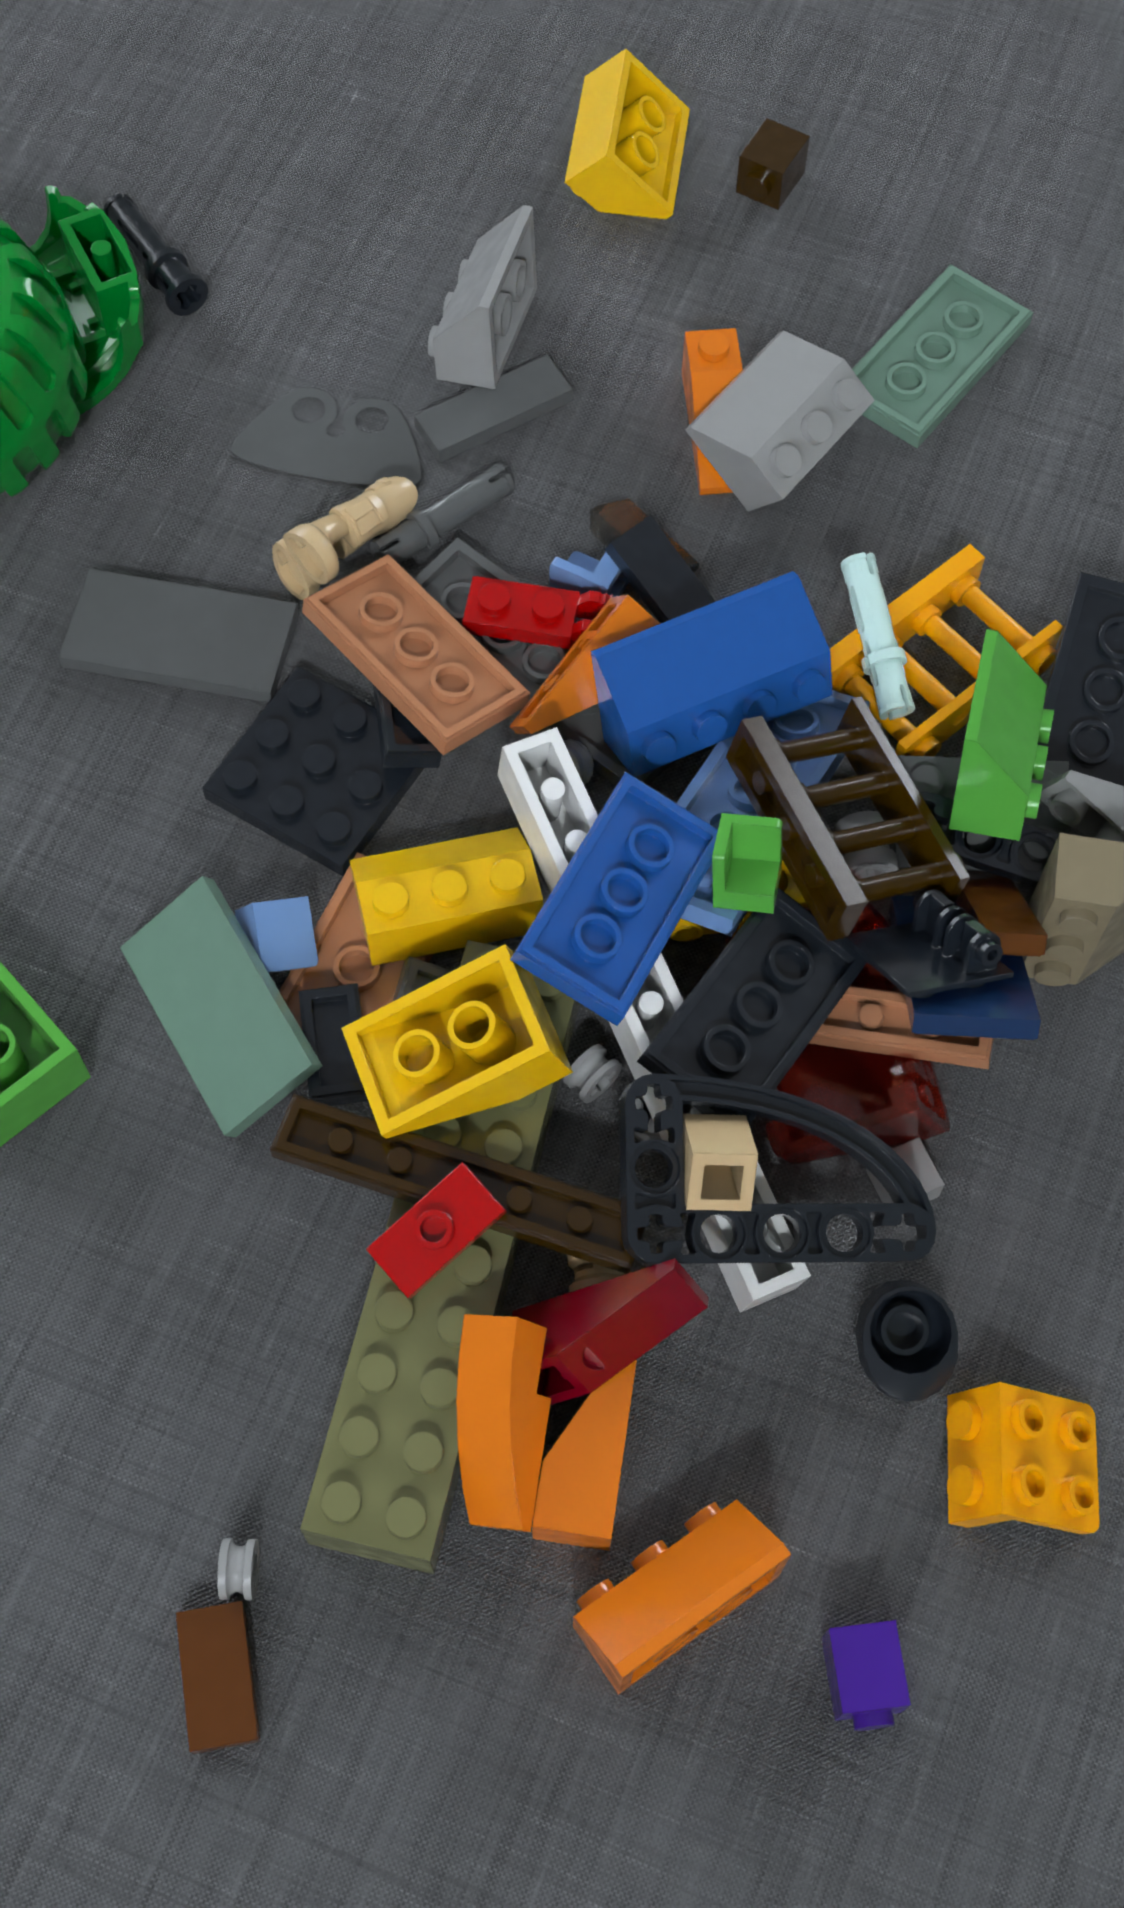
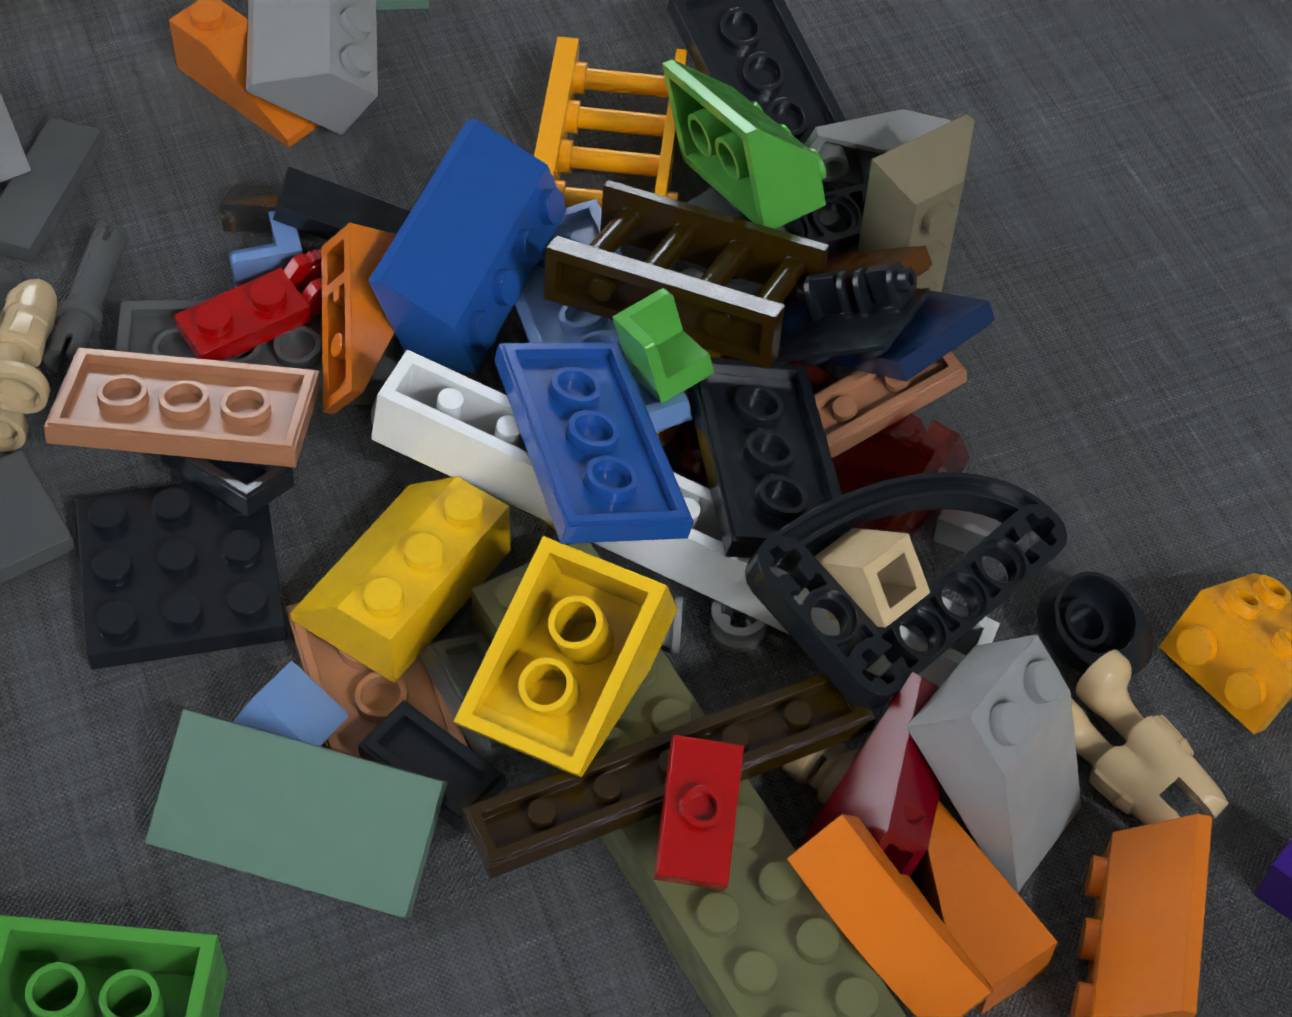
camera: 45 degrees left, 10 degrees down
light aqua pin [840,552,915,720] -> none
none -> light grey slope [906,634,1081,893]
none -> tan piece [1071,650,1229,825]

